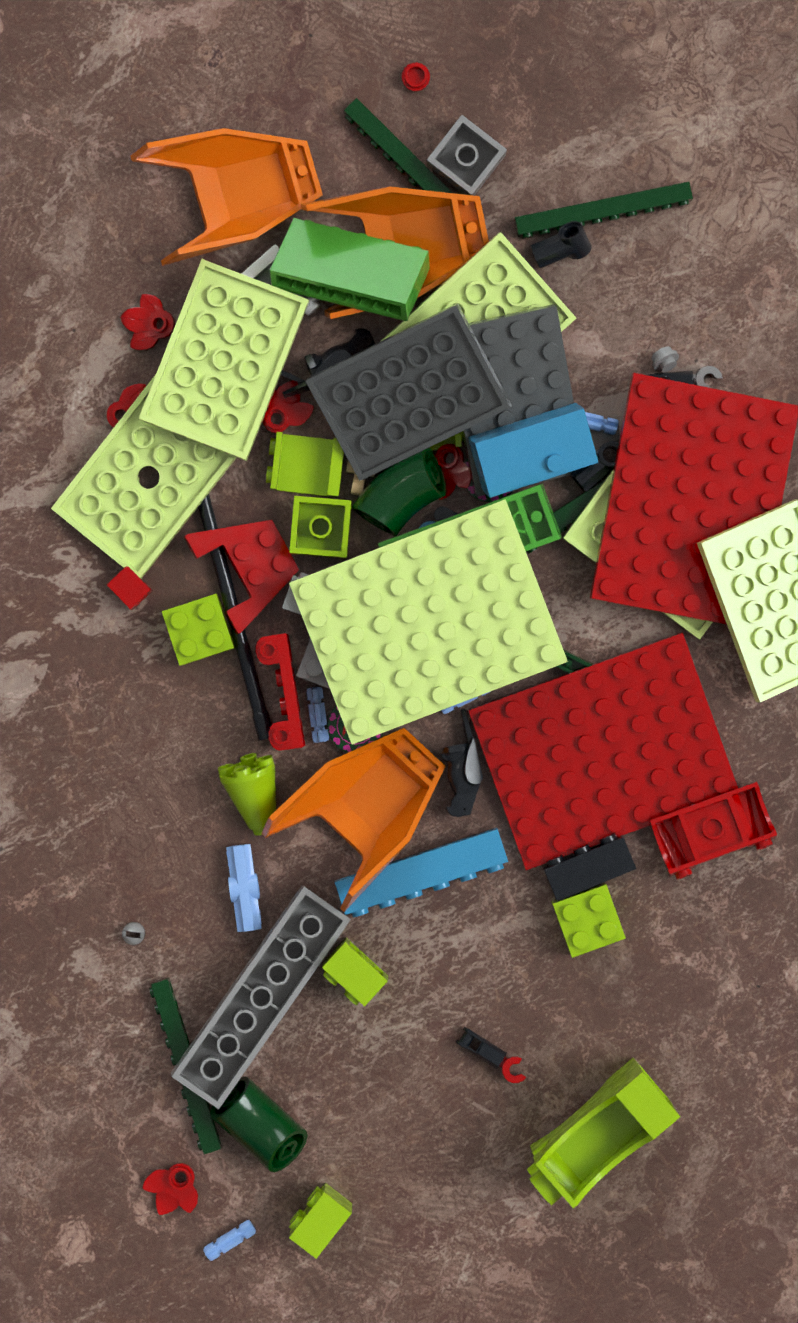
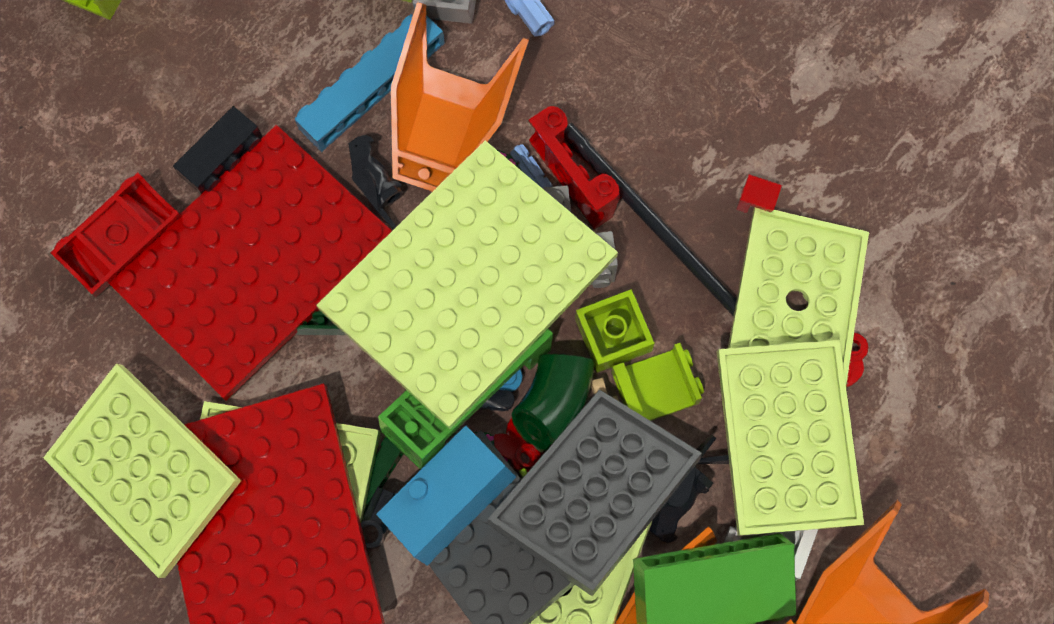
camera: 155 degrees right, 15 degrees down
red plate [120,294,175,350] -> none
lime brick [162,594,235,666] -> none
red wing [184,520,299,634] -> none
lime cone [218,753,276,836] -> none
red plate [262,380,314,433] -> none
lime brick [551,882,626,958] -> none
light blue axle [585,412,619,435] -> none

